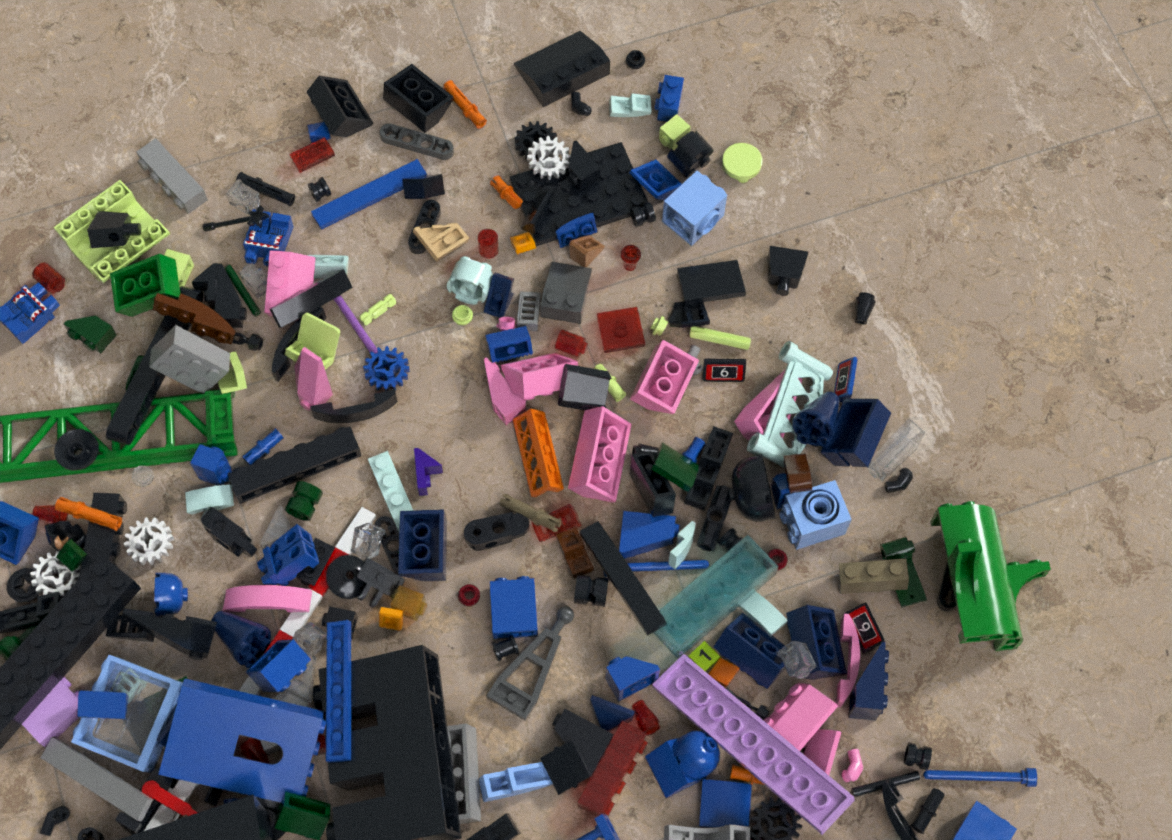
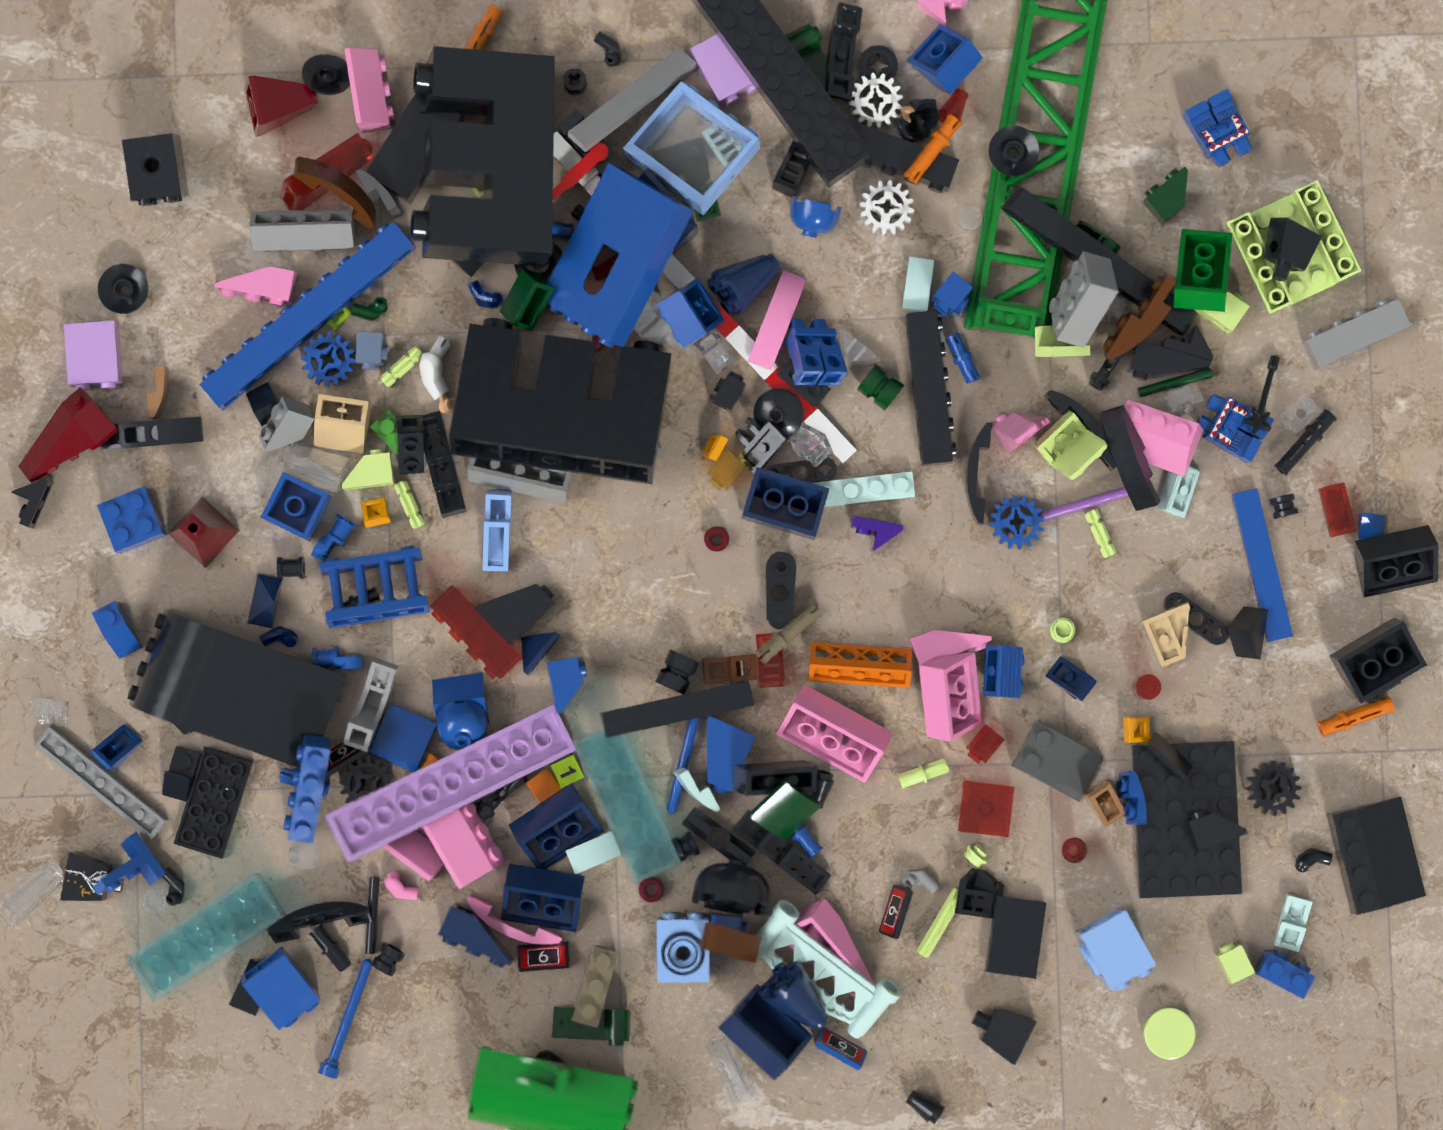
camera: 110 degrees right, 20 degrees up
clear red brick [32,262,65,293] -> none
dark green plate [56,539,87,572] -> none
blue slope [78,690,129,719] -> none
black wedge [122,608,217,660] -> none
black piece [201,506,257,557] -> none
blue tile [326,620,351,763] -> none
dark grey beam [380,124,454,160] -> none
light aqua brick [447,256,493,305] -> none
dark grey plate [486,606,574,721] -> none
orange axle [490,175,523,209] -> none
blue brick [490,576,538,639] -> none
black bush [491,635,519,662] -> none
bright pink plate [496,317,517,332] -> none
light grey slope [517,291,541,331] -> none
white gear [527,136,571,180] -> none
black piece [540,740,592,795] -> none
slope [558,364,612,410] -> none
black plate [626,50,645,69] -> none
blue slope [629,160,682,200] -> none
black wheel [630,202,656,227] -> none
bright pink slope [630,340,699,414] -> none
clear red cone [632,700,660,736] -> none
black brick [667,130,714,179] -> none
clear brick [776,641,817,679] -> none
black arm [885,468,913,493] -> none

